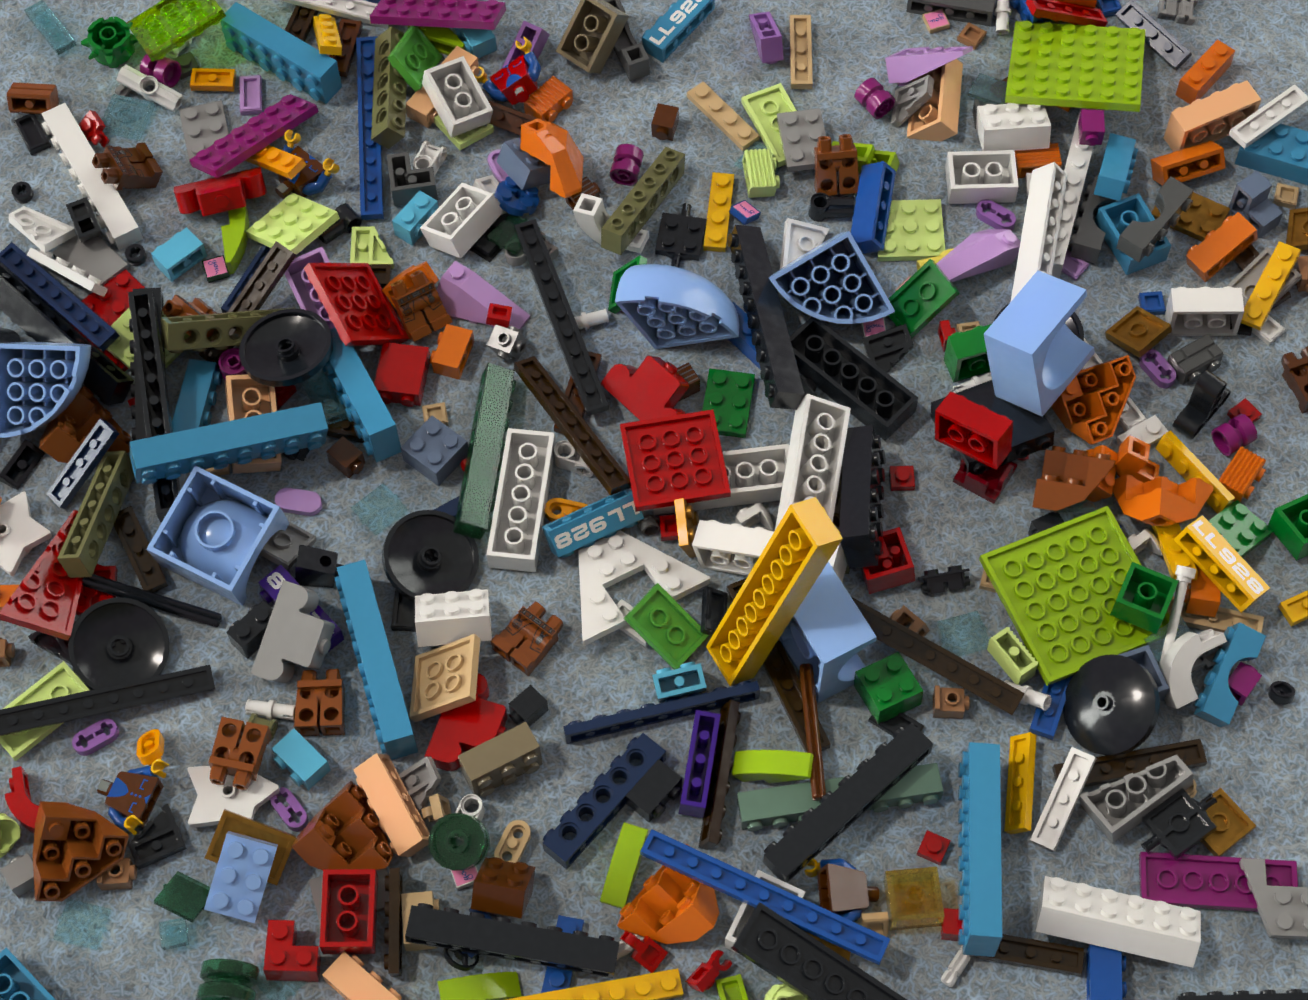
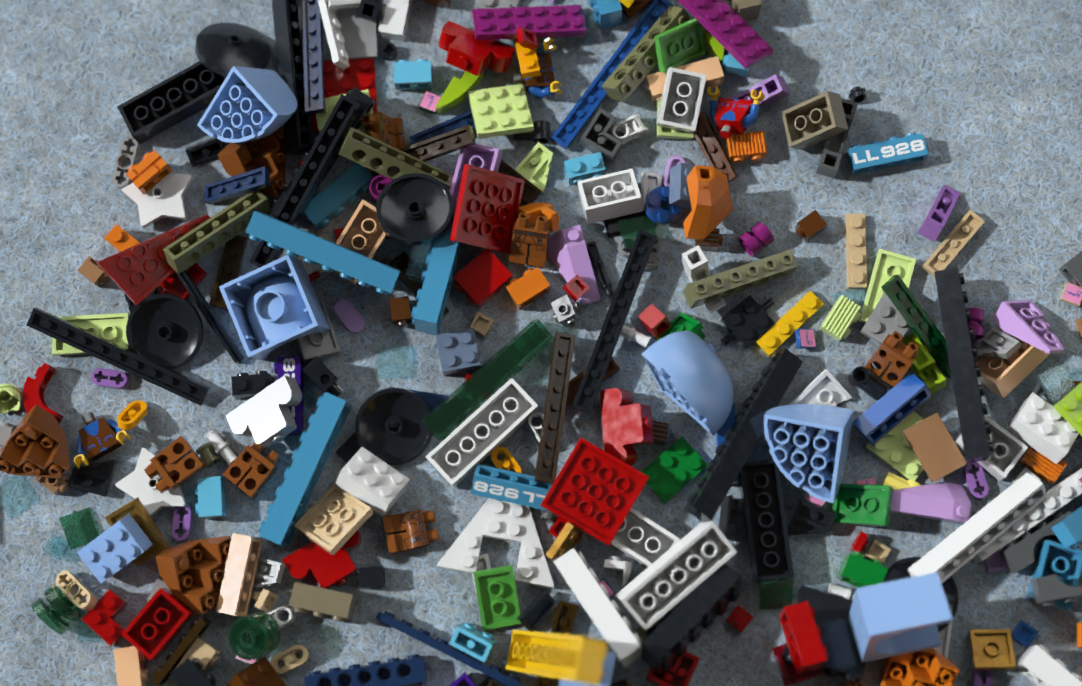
camera: 45 degrees right, 15 degrees up
none -> tan beam [56,570,97,611]
none -> red plate [517,26,538,51]
none -> black piece [586,241,614,297]
none -> brick [638,304,671,338]
none -> clear green piece [759,579,794,610]
none -> dark green plate [881,275,952,378]
none -> medium nougat tile [902,413,967,483]
none -> black brick [934,267,995,463]

